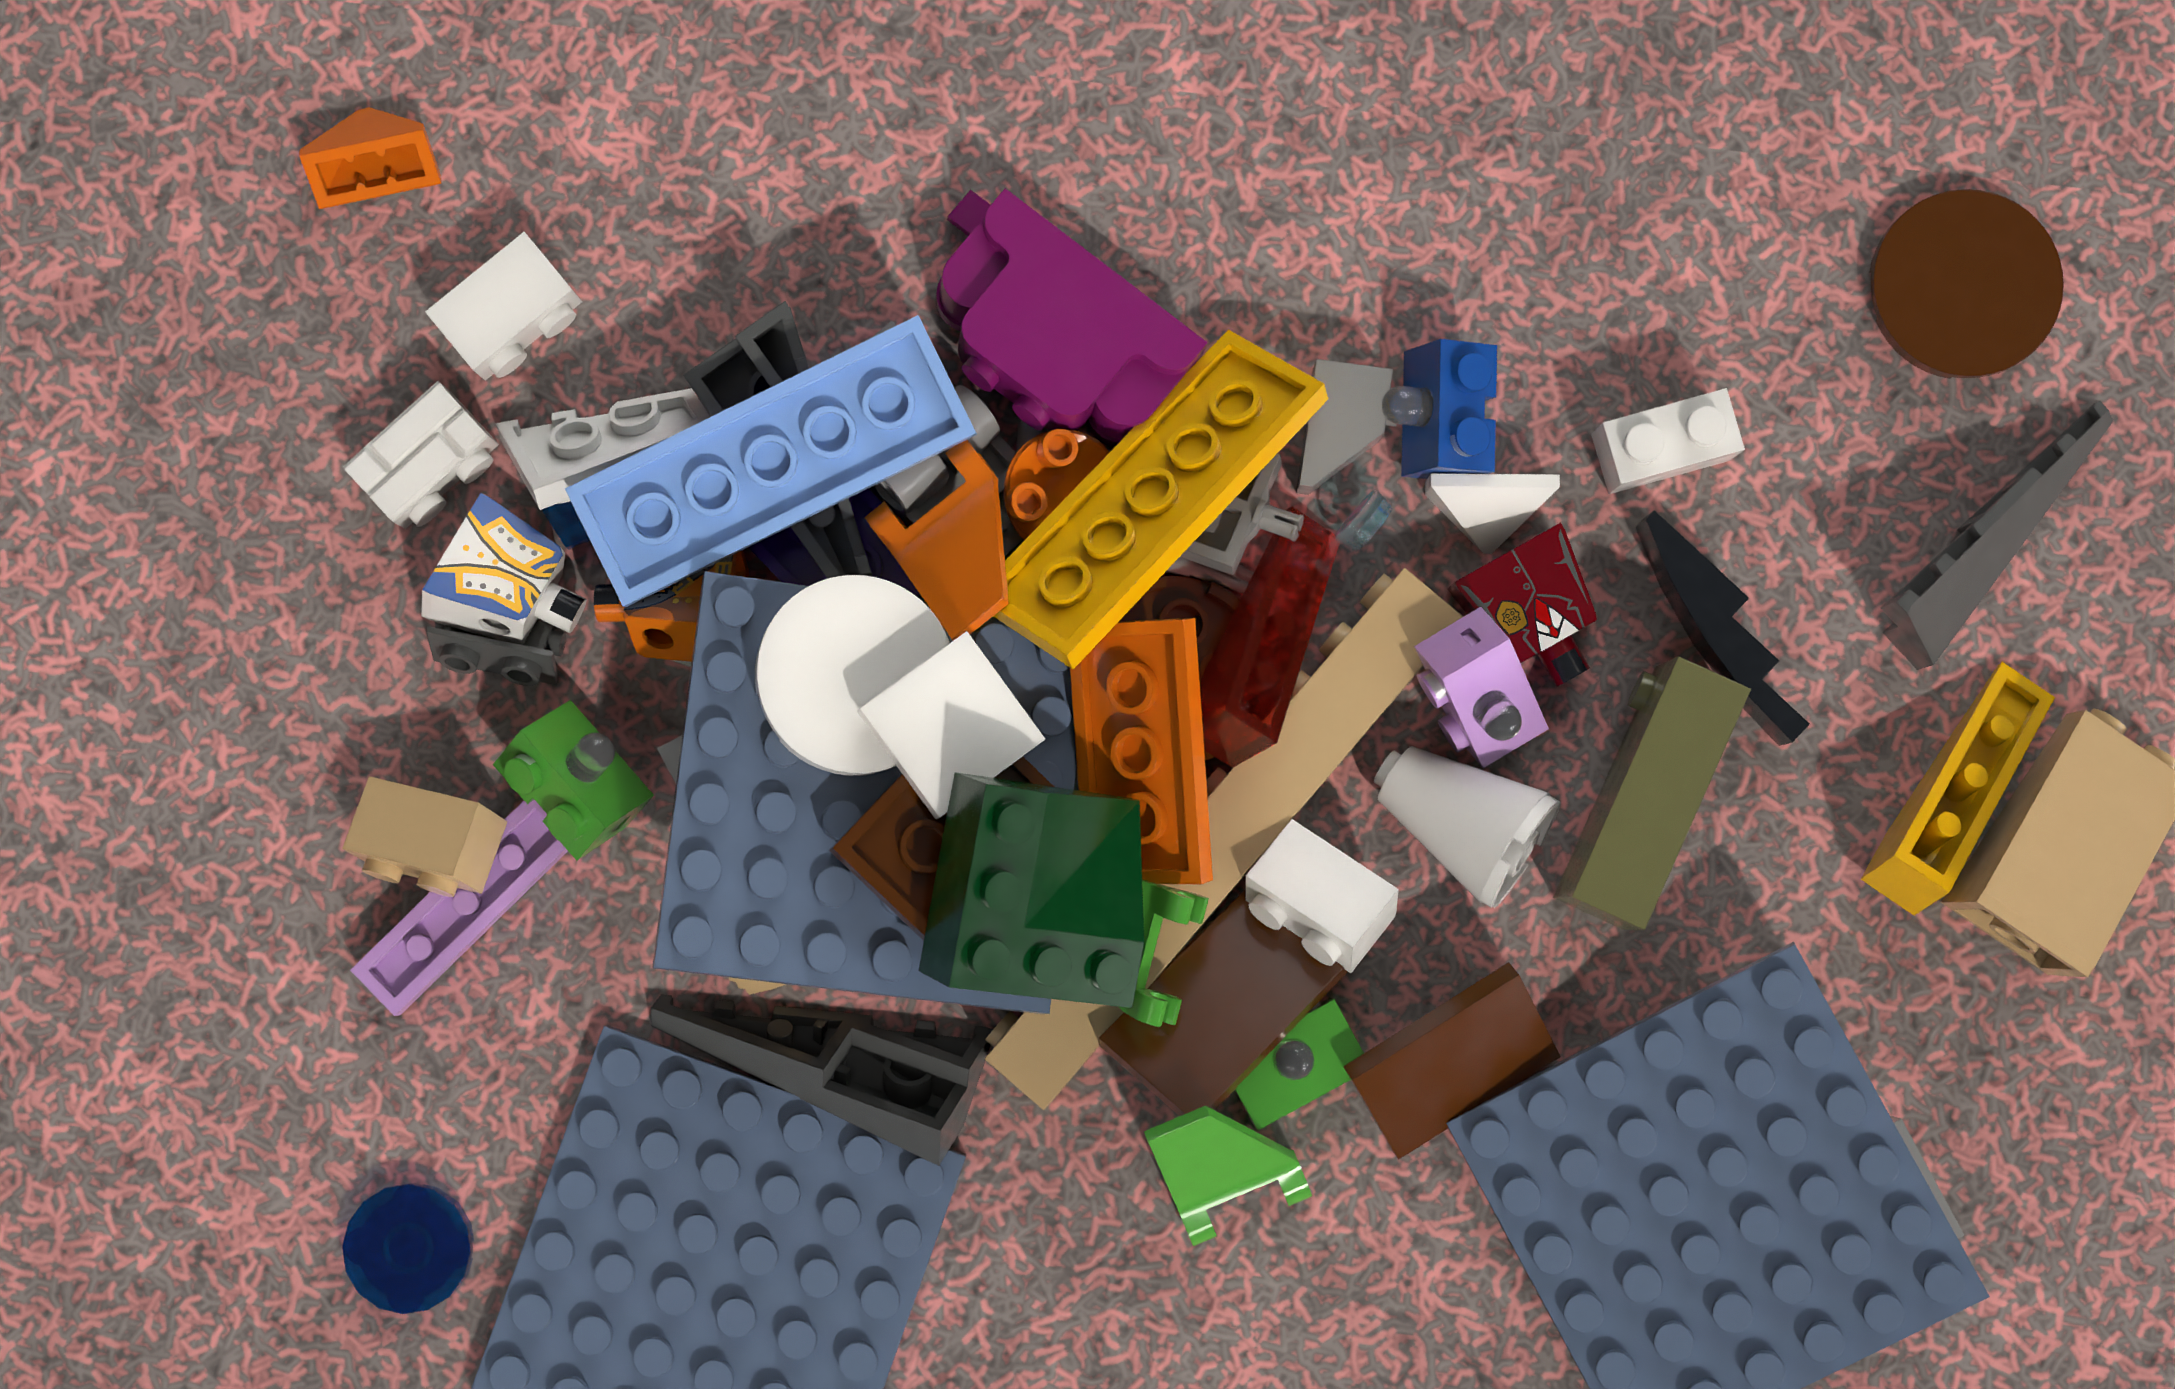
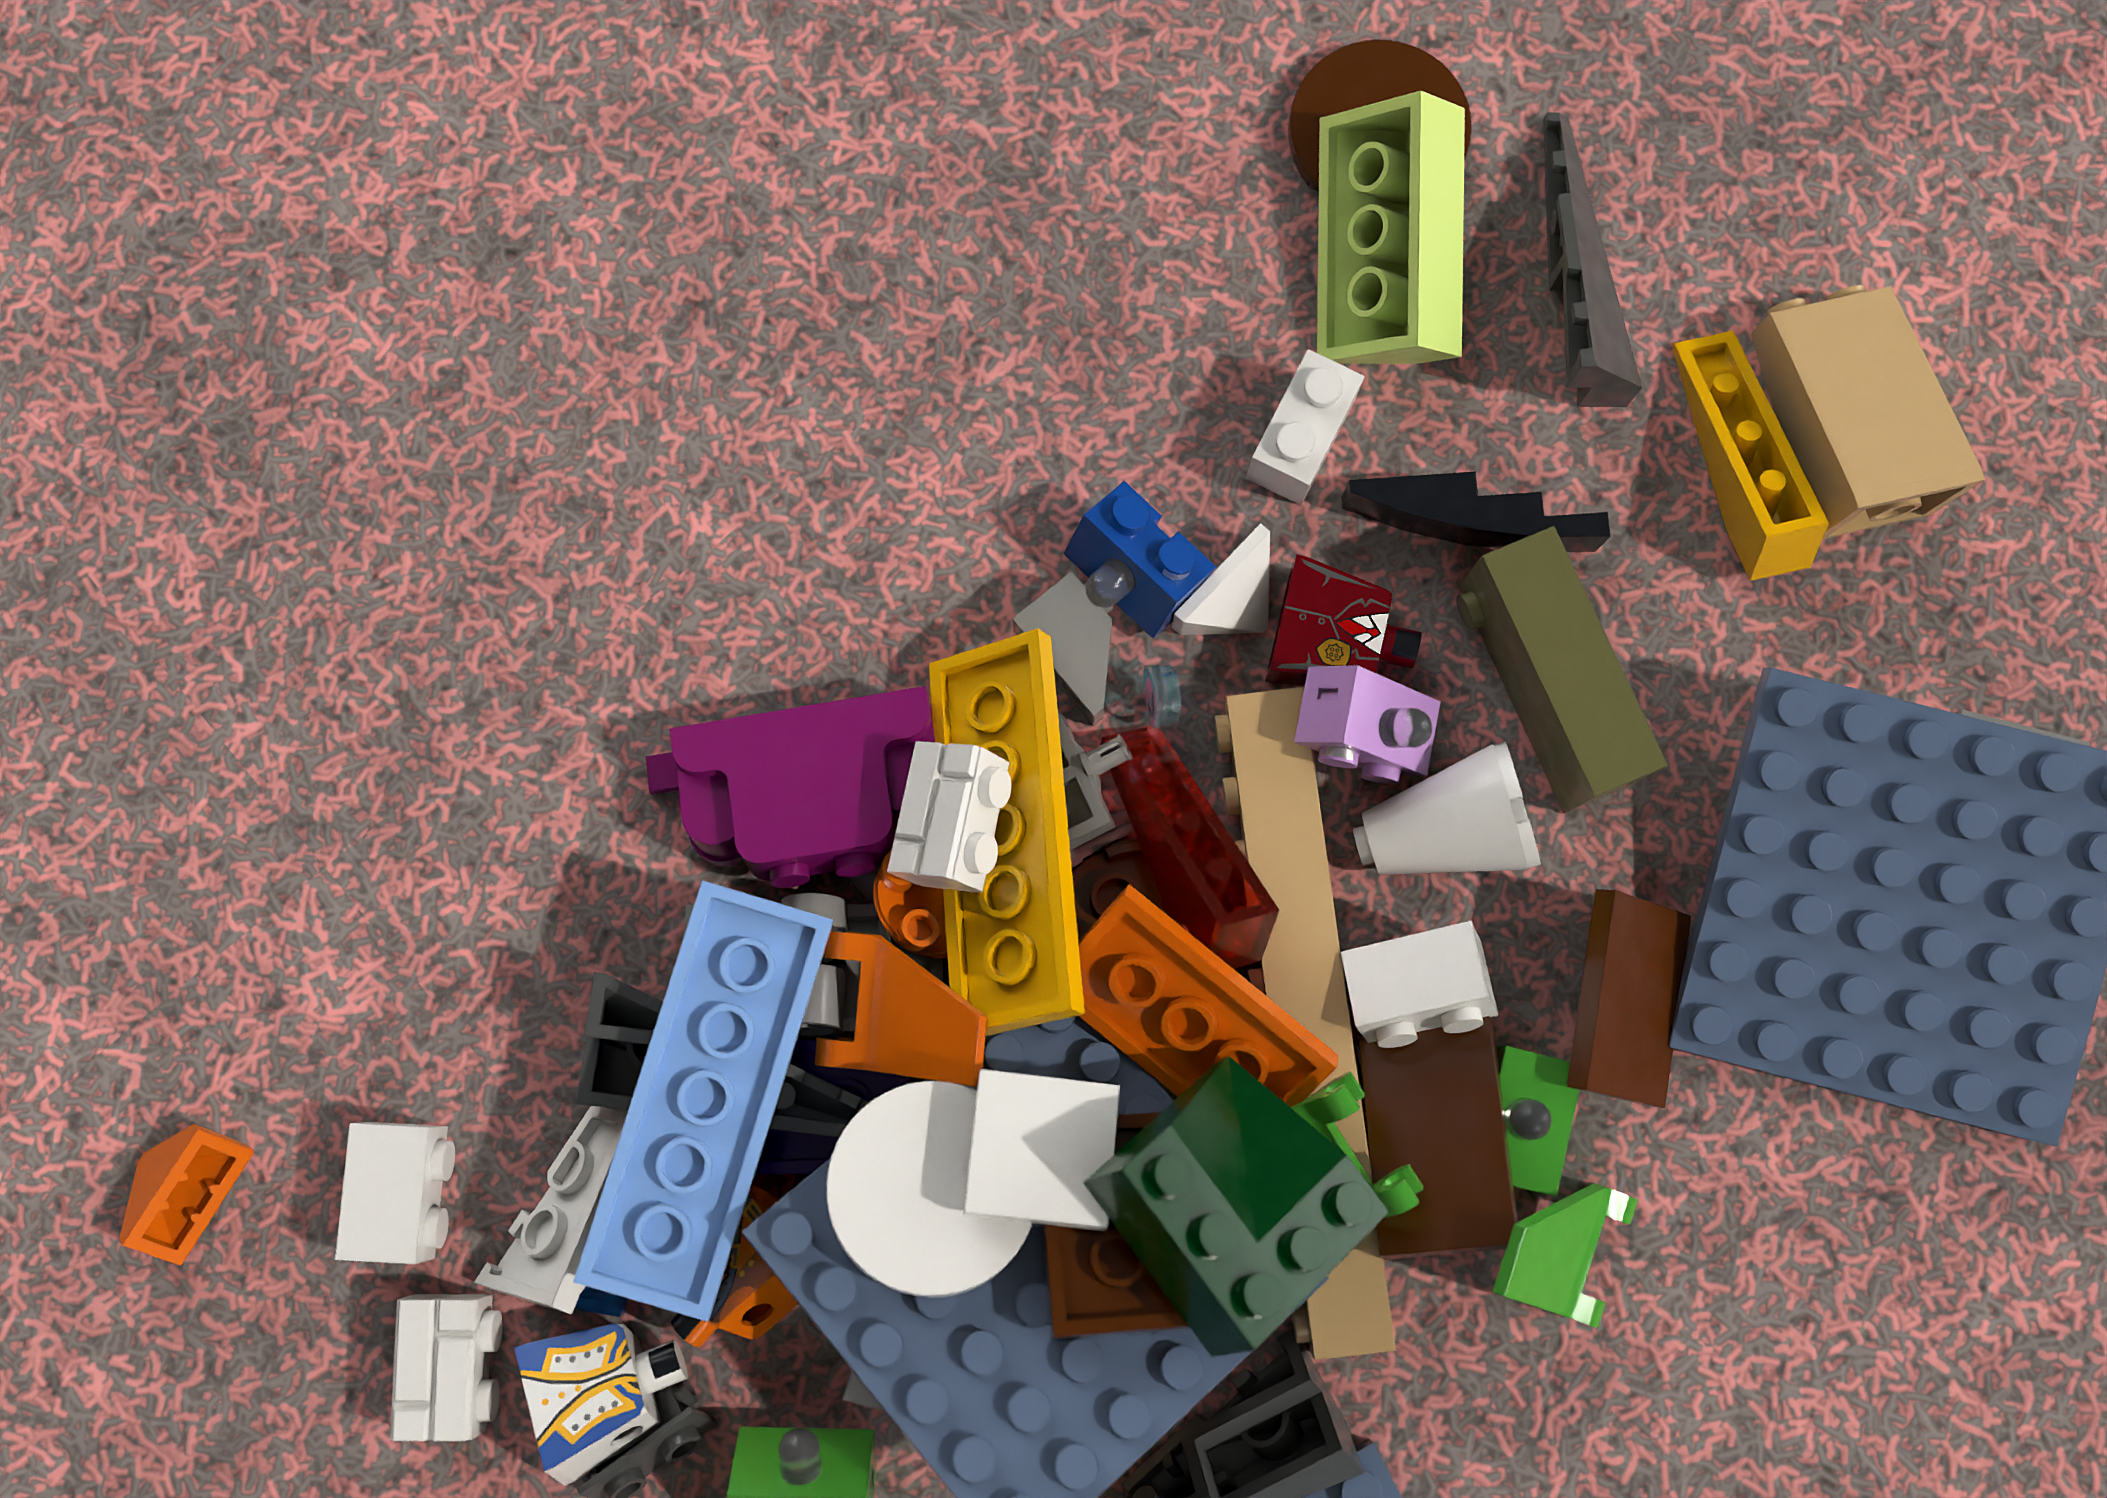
camera: 50 degrees left, 5 degrees down
none -> white brick [887,741,1011,893]
none -> yellowish green slope [1317,91,1465,364]

